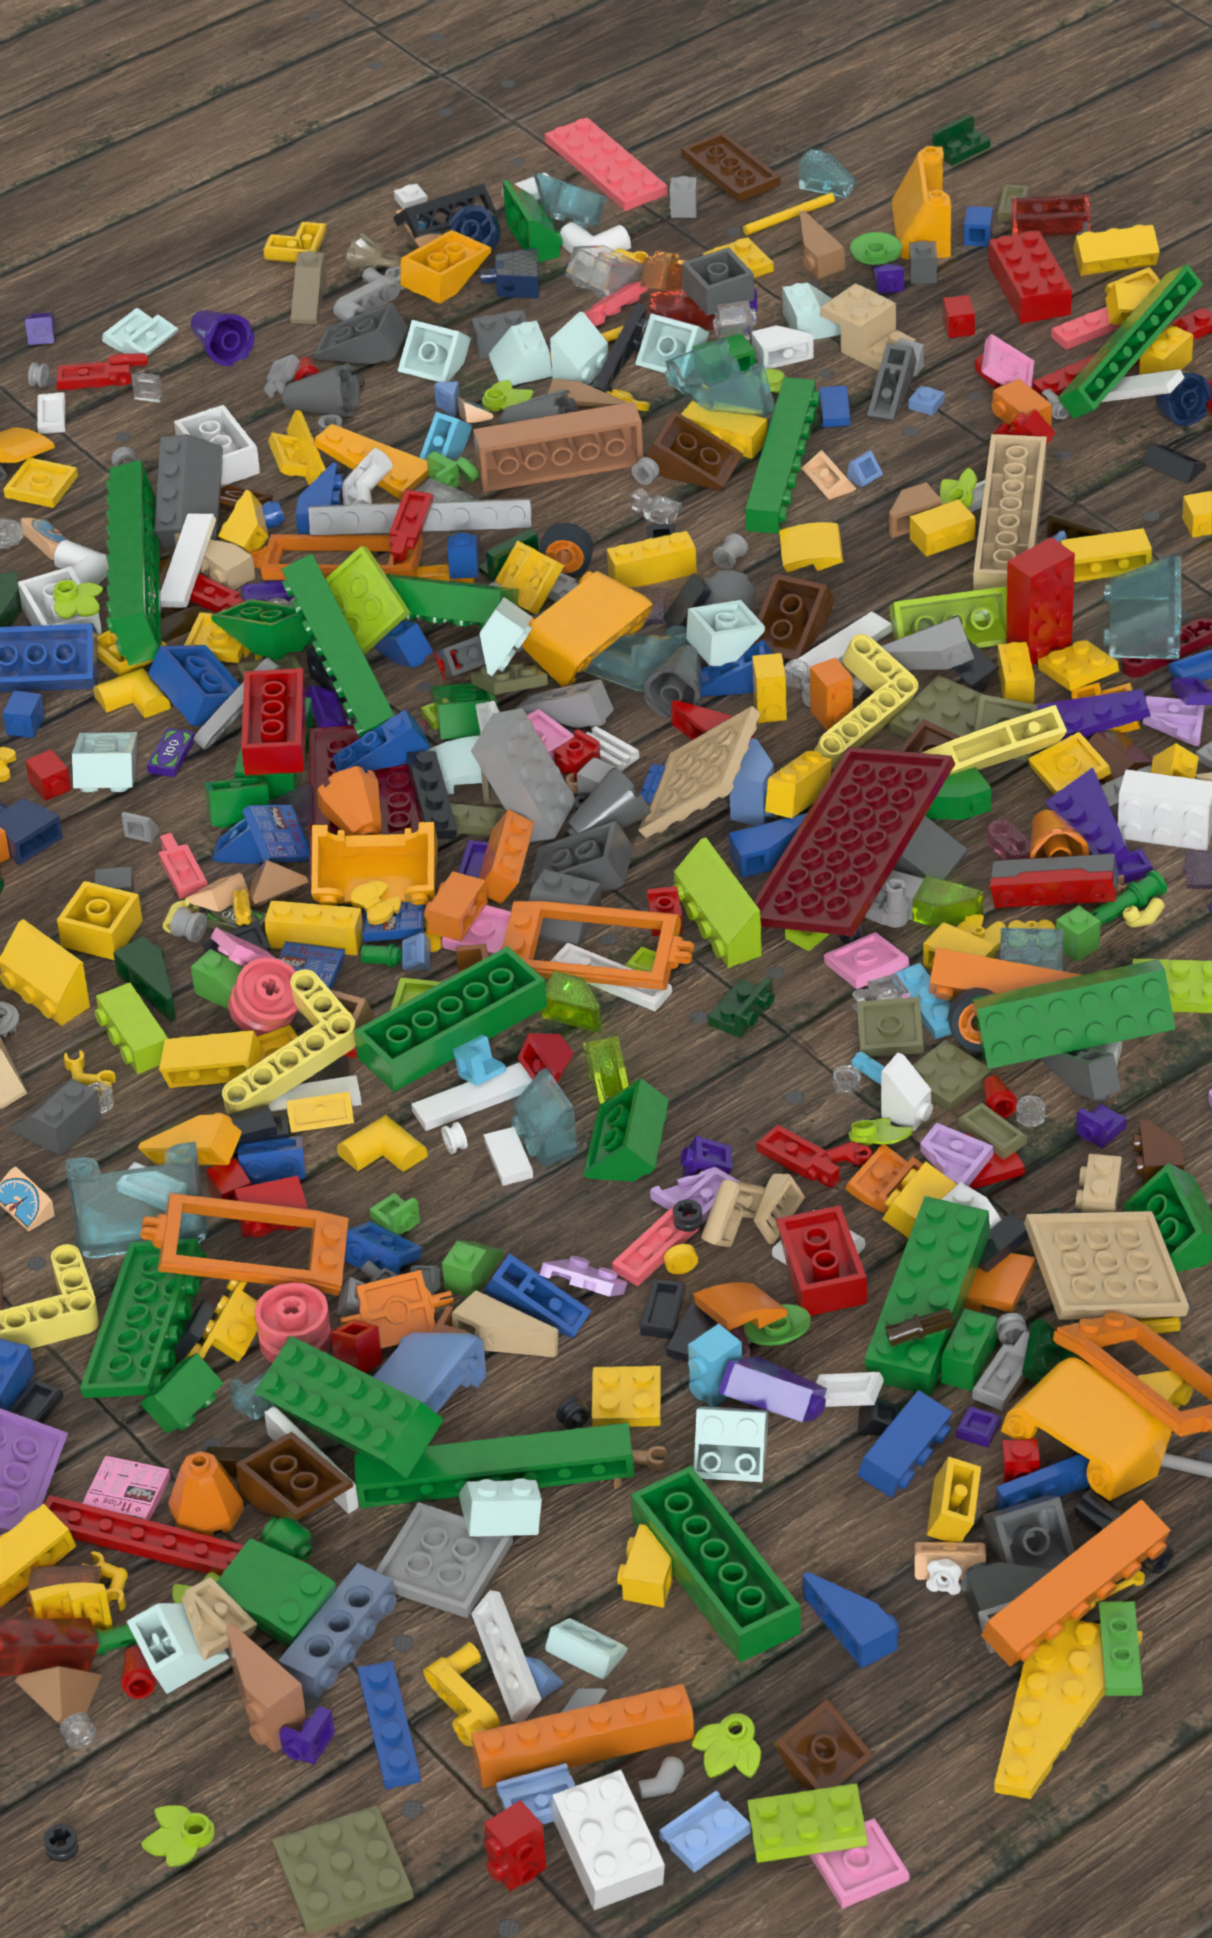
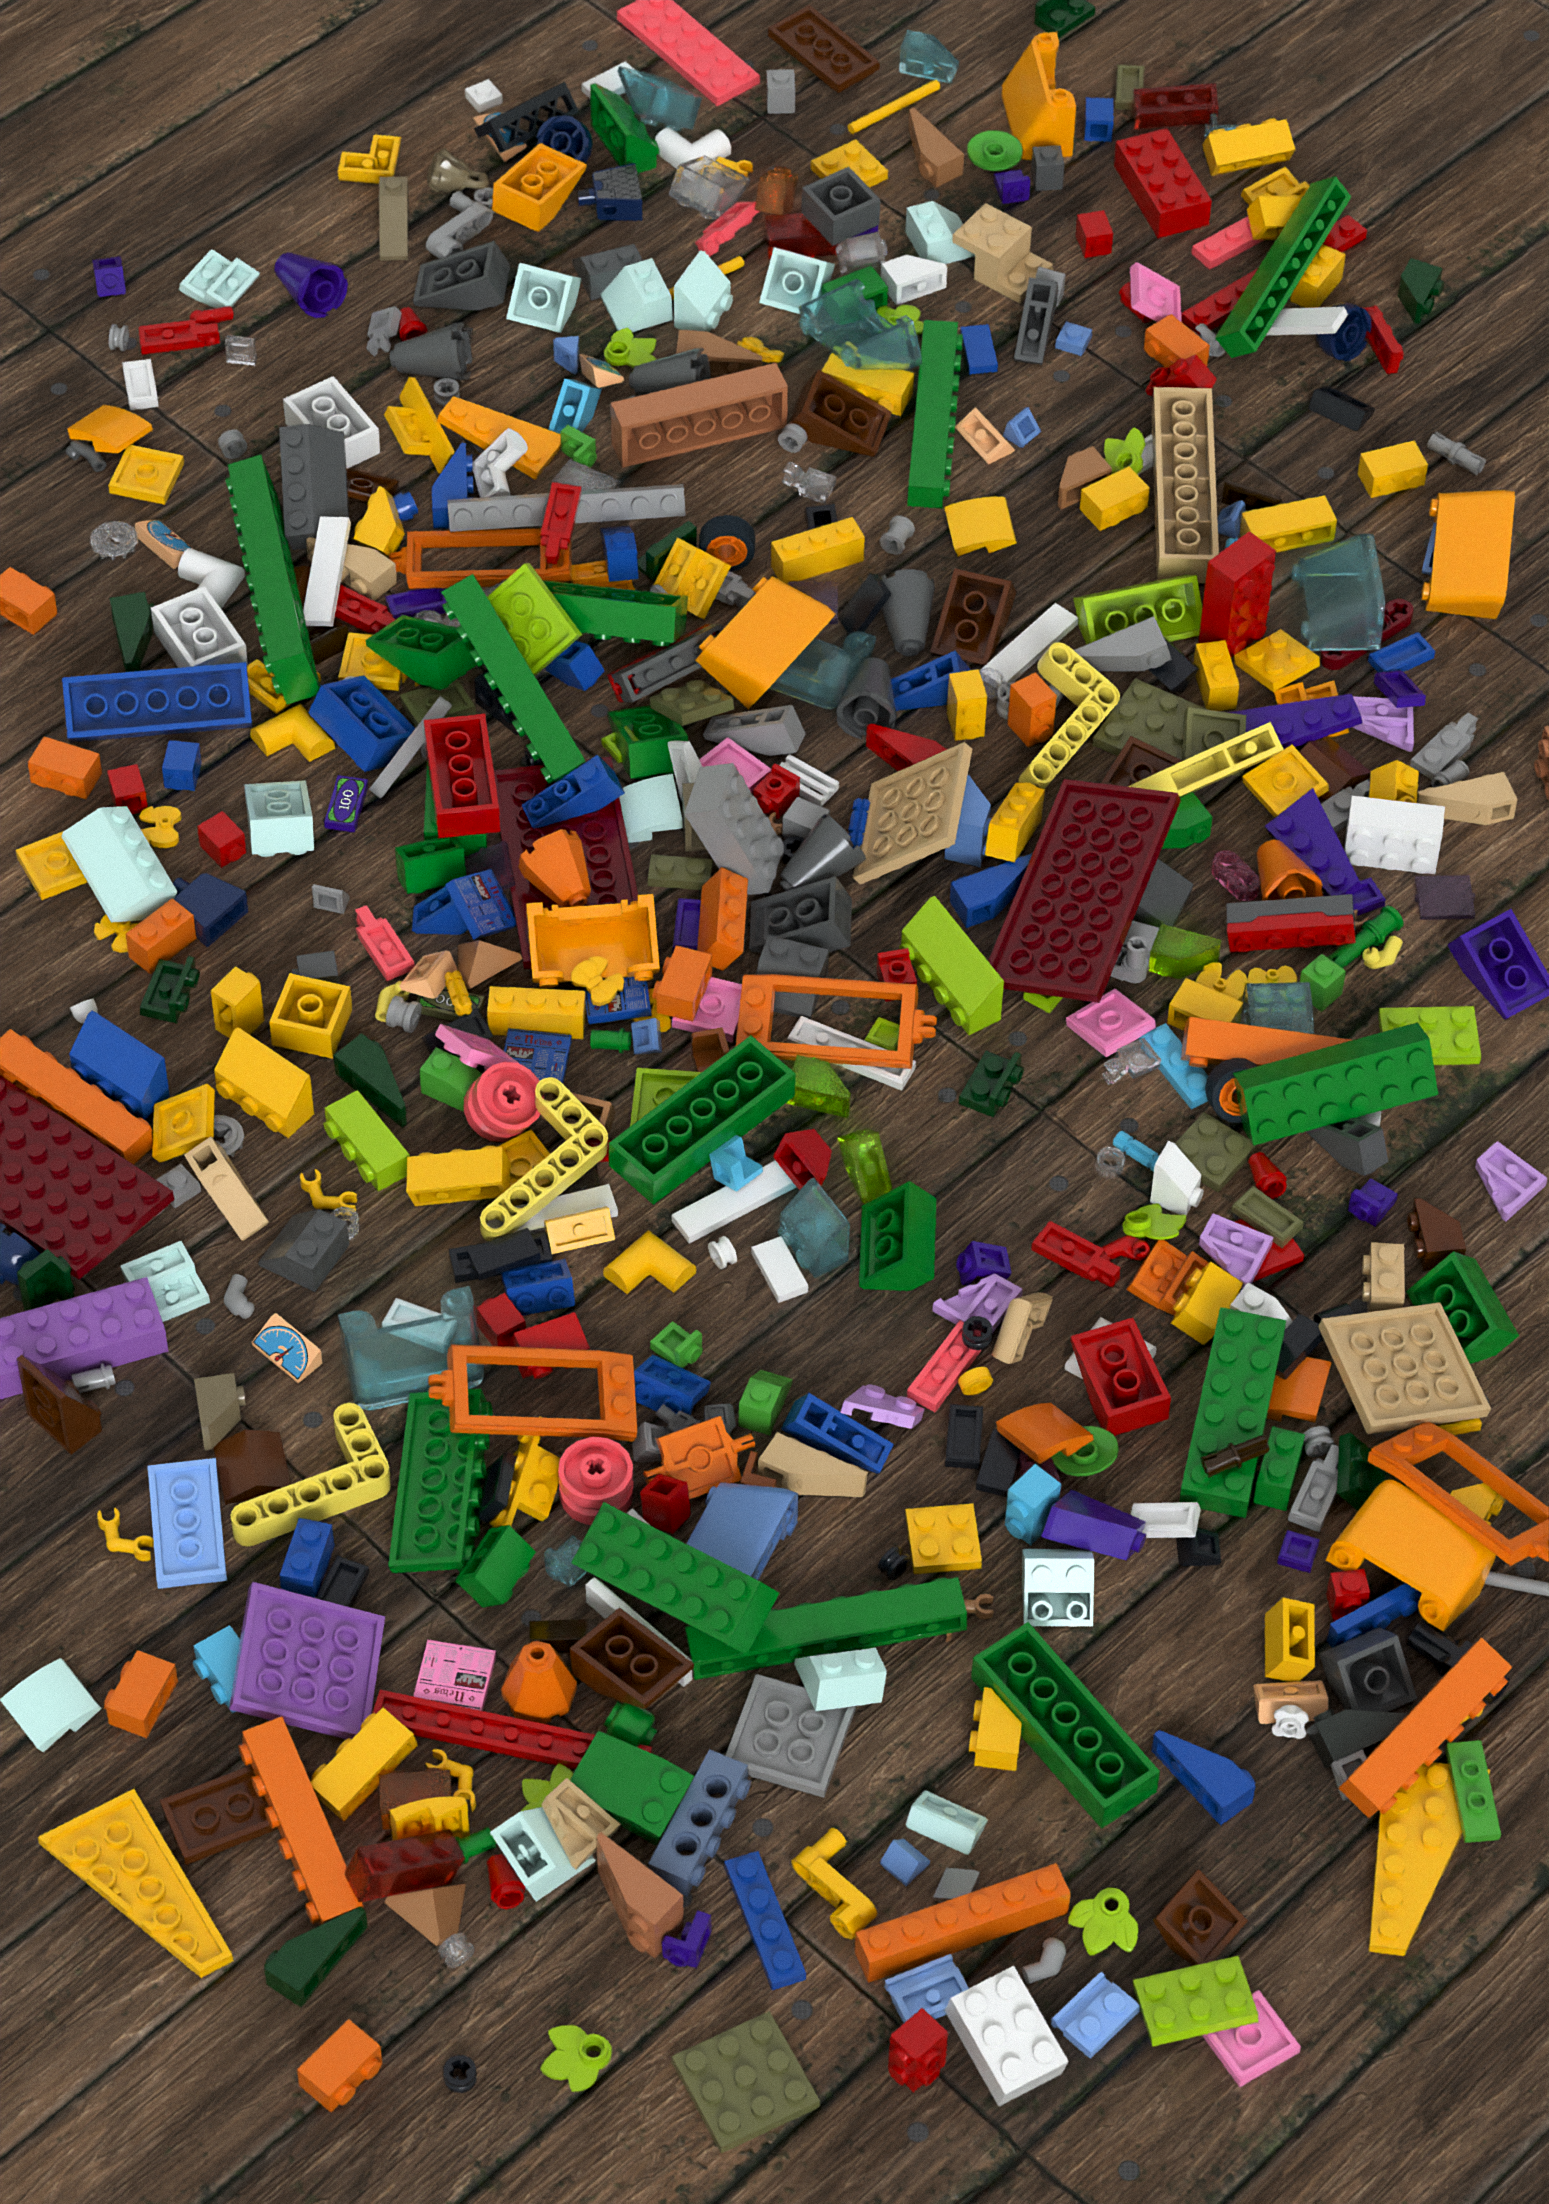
camera: 10 degrees left, 10 degrees up
lime plate [52,580,103,619] -> none
light orange slope [138,1113,242,1165] -> none
dark purple tile [306,685,347,728] -> none
black plate [406,751,457,839] -> none
bright green tile [456,457,479,484] -> none
white tile [471,1590,542,1722] -> none
light aqua slope [480,597,532,676] -> none
black plate [591,303,648,393] -> none
light aqua slope [686,600,765,666] -> none
tan slope [754,1174,805,1244] -> none
olive plate [857,997,924,1057] -> none
blue brick [857,1390,953,1498] -> none
clear bush [1016,1095,1045,1127] -> none
none -> yellow brick [211,966,265,1038]

